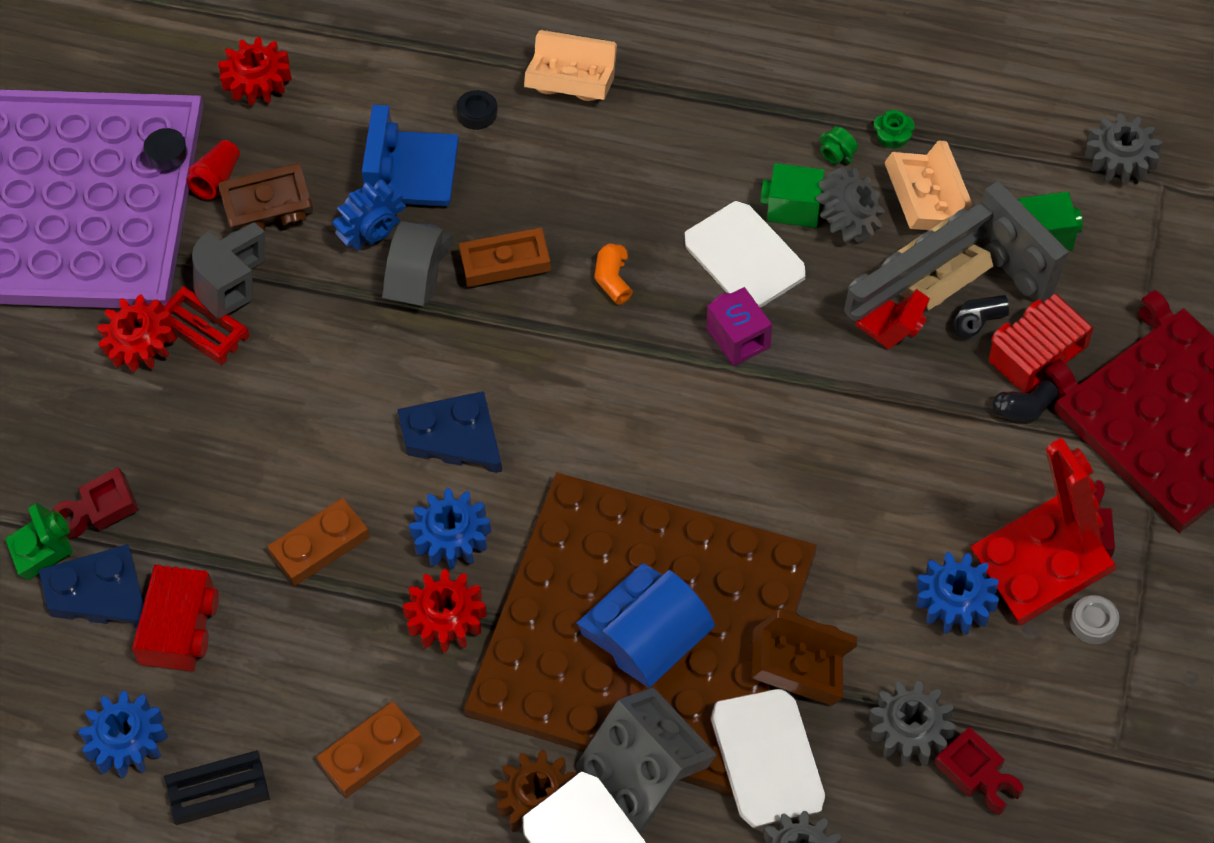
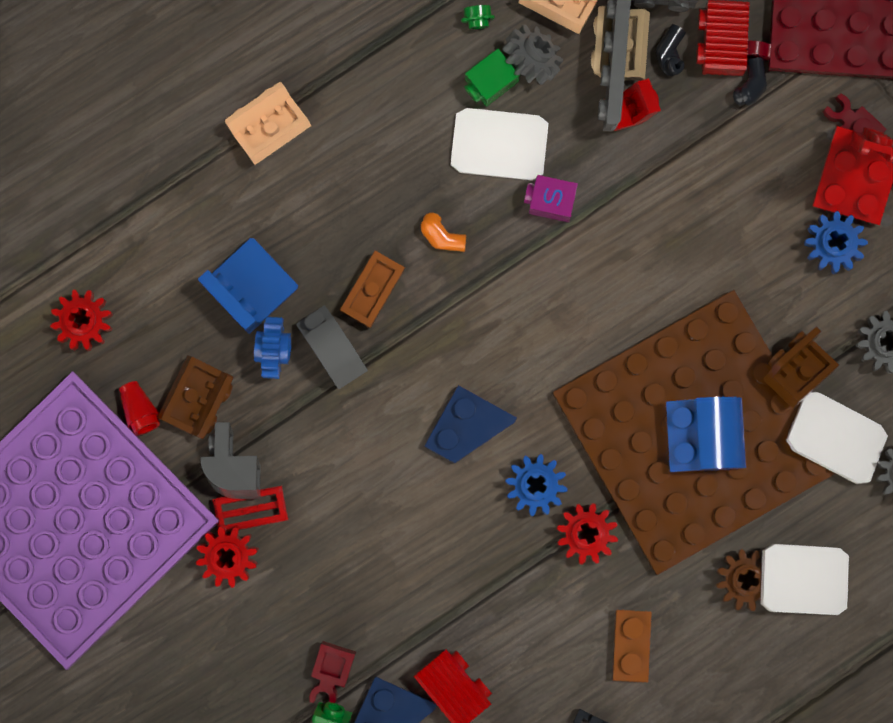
camera: 45 degrees left, 25 degrees up
black tile [143,128,188,170] -> none
dark orange plate [267,498,370,587] -> none
black tile [457,90,498,130] -> none
dark grey bracket [576,687,717,833] -> none

